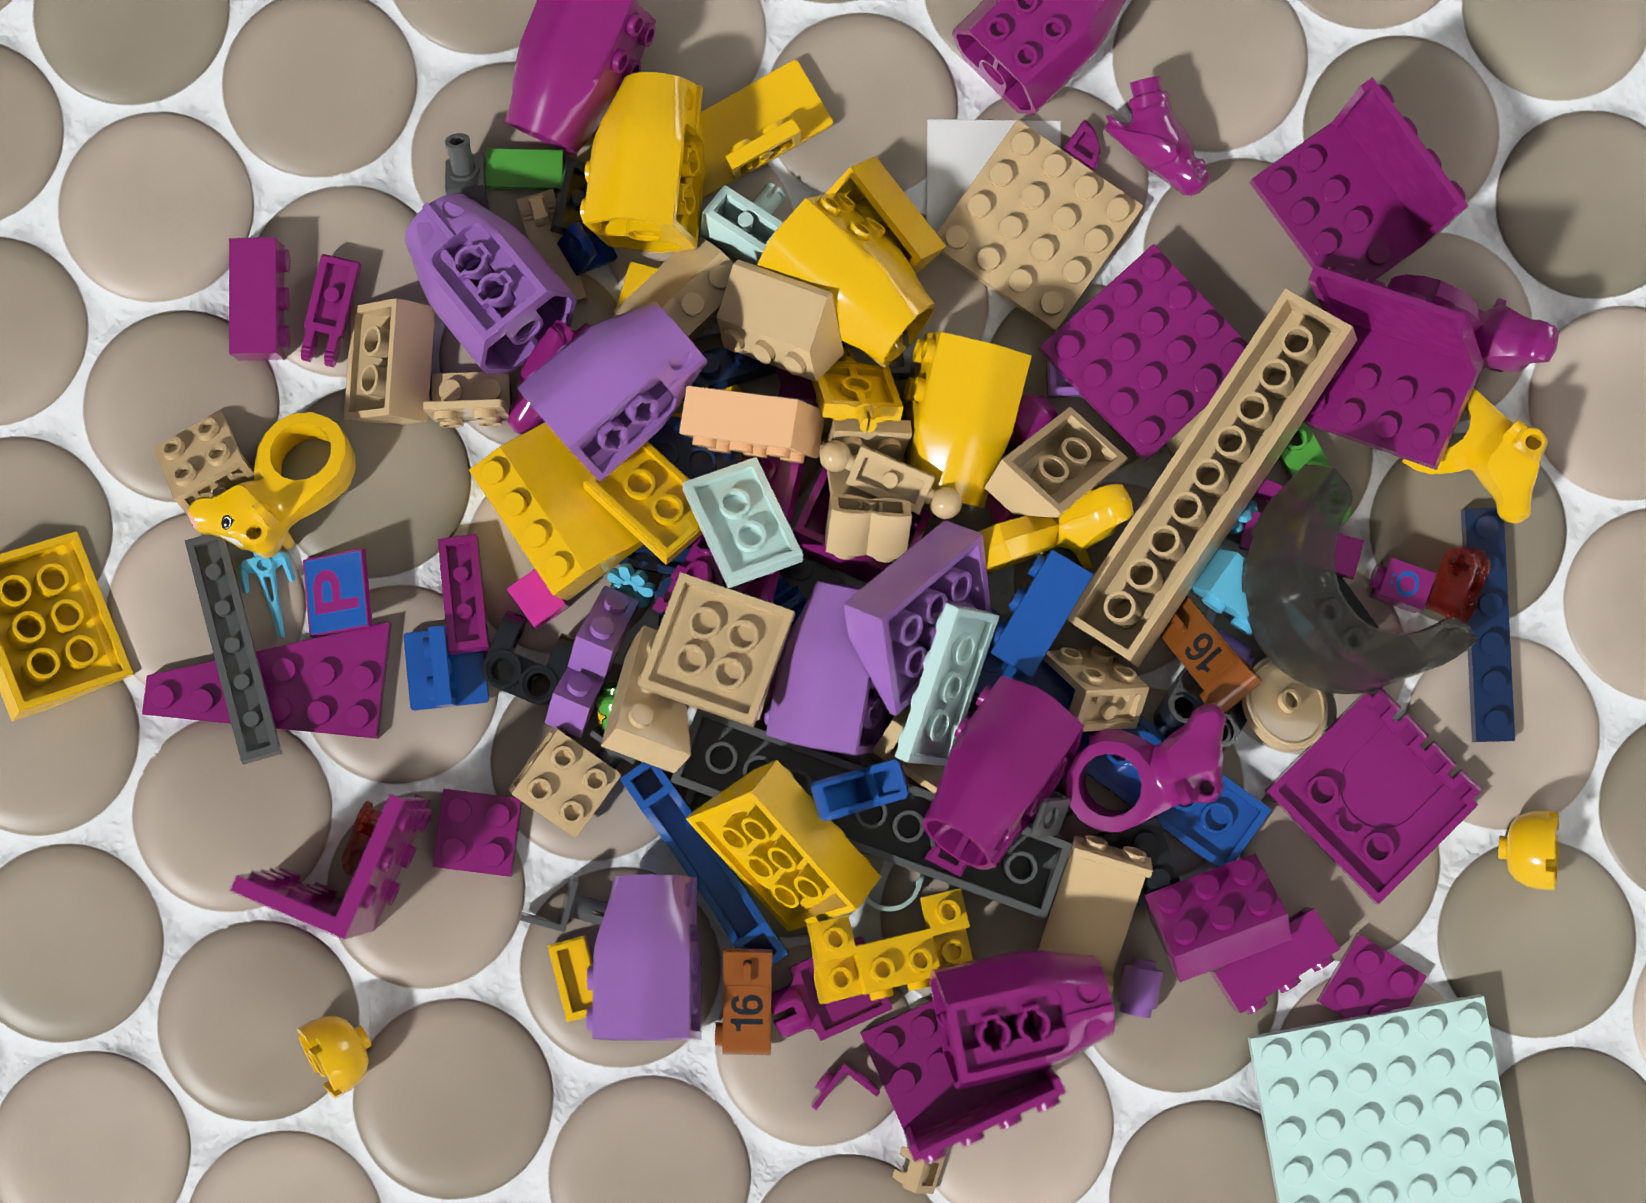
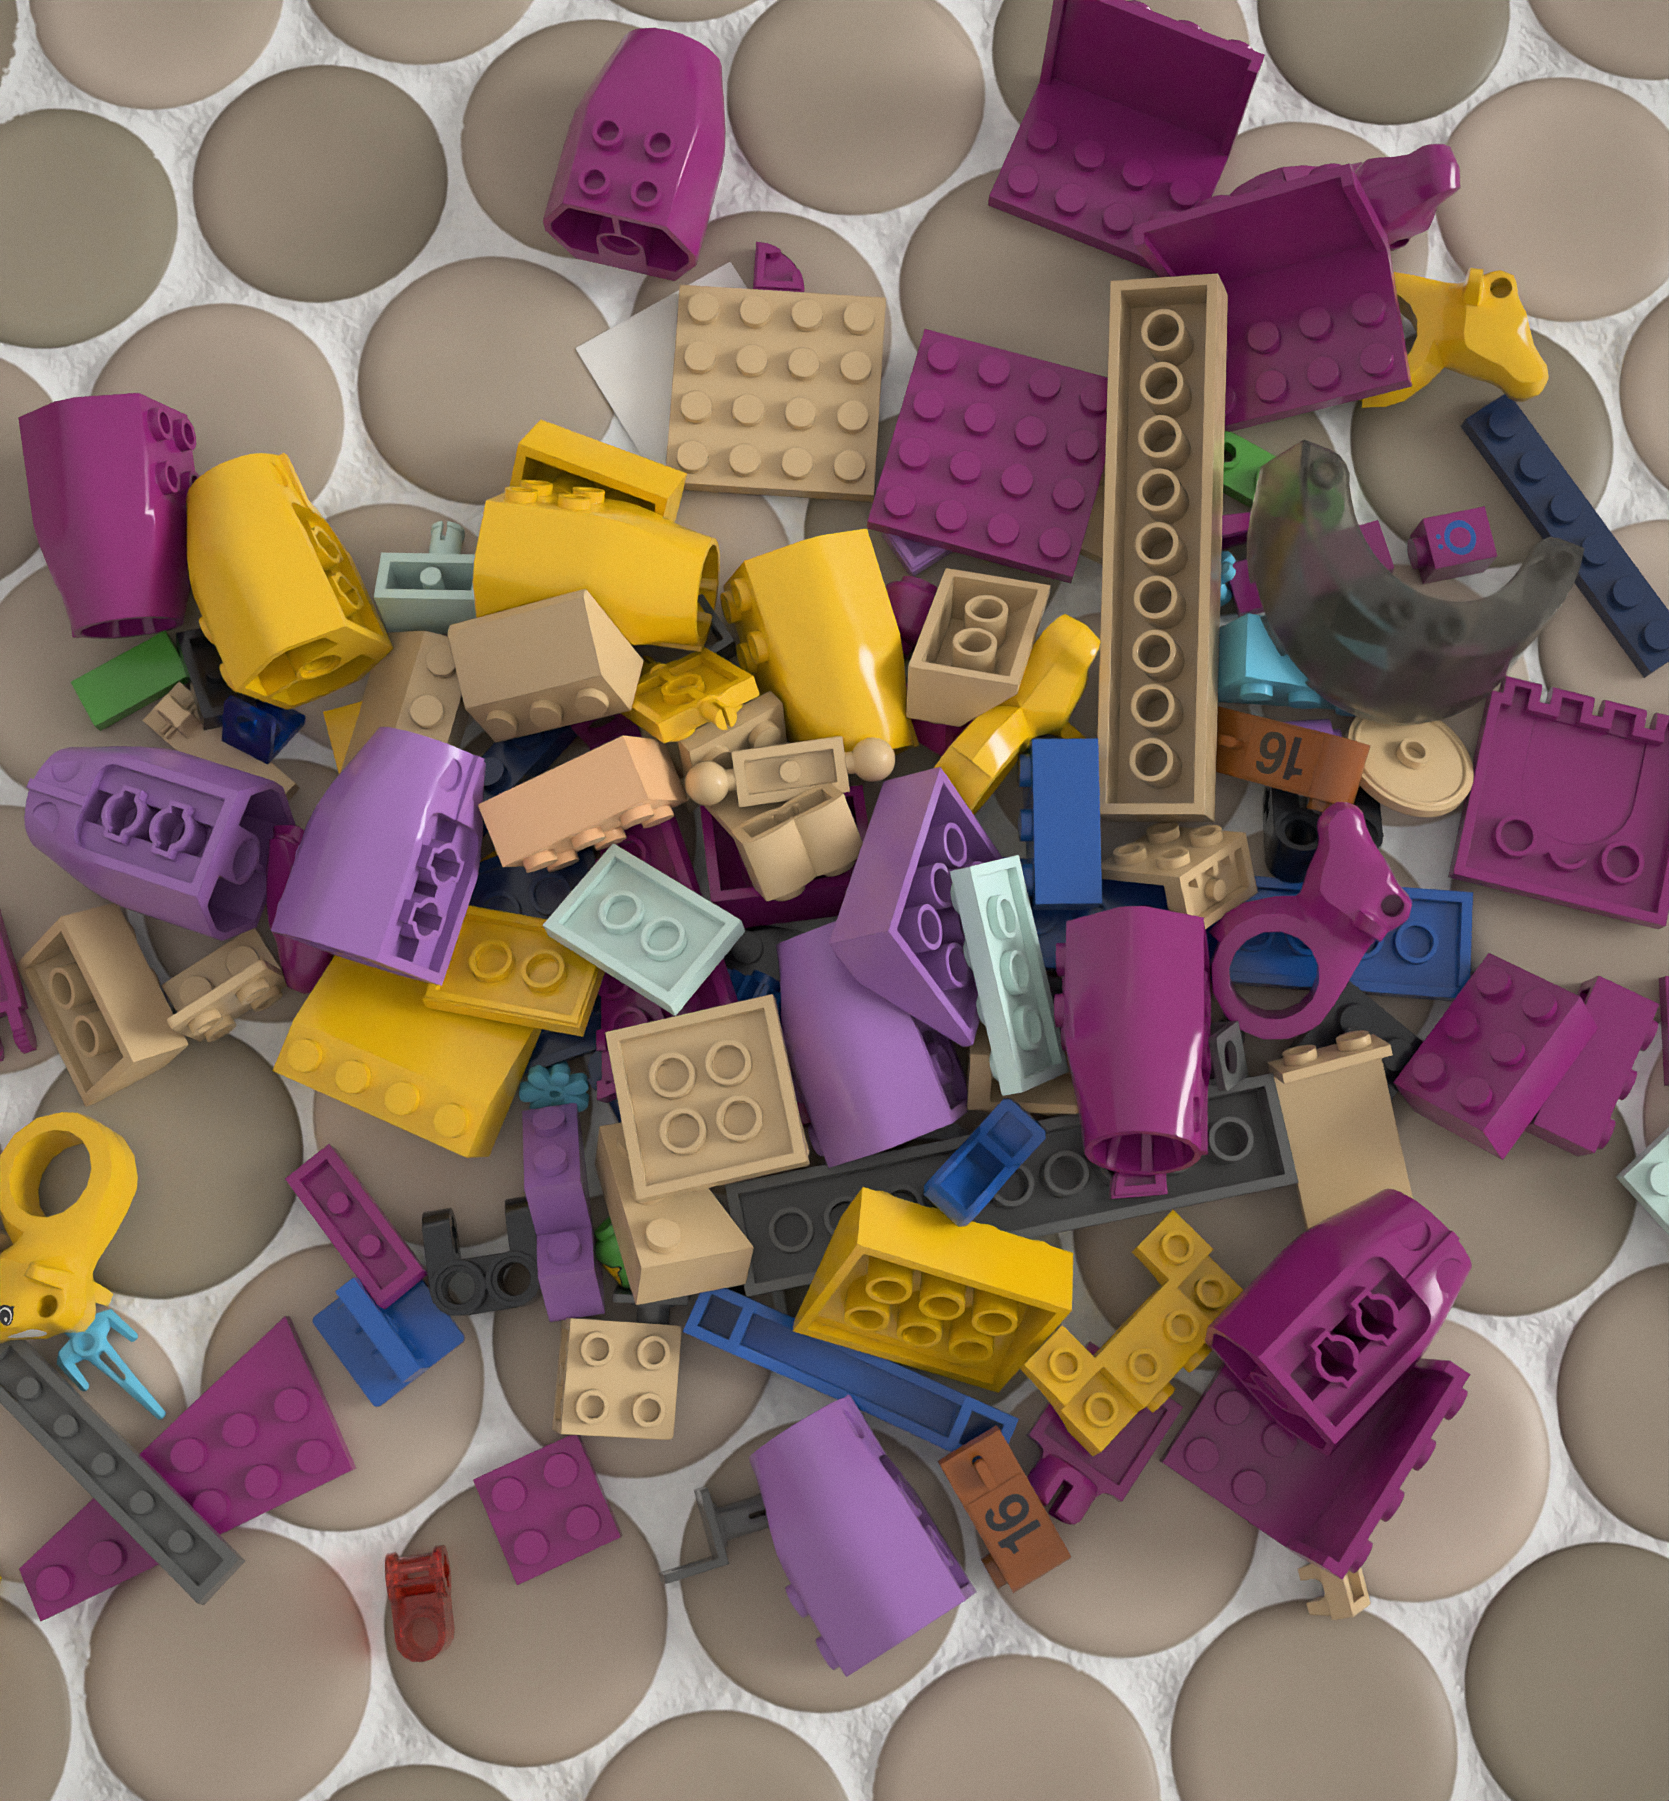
camera: 30 degrees left, 5 degrees down
magenta bracket [229,794,433,940] -> none
blue piece [303,548,373,637] -> none
dark grey bracket [445,133,490,210] -> none
dark pink panel [507,569,569,630] -> none
yellow tile [547,935,593,1022] -> none
yellow bracket [700,60,833,199] -> none
magenta bracket [811,1060,880,1110] -> none
light aqua helmet [861,852,925,912] -> none
magenta animal [1105,75,1210,196] -> none
medium lavender brick [1117,957,1163,1018] -> none
clear red piece [1425,547,1491,625] -> none

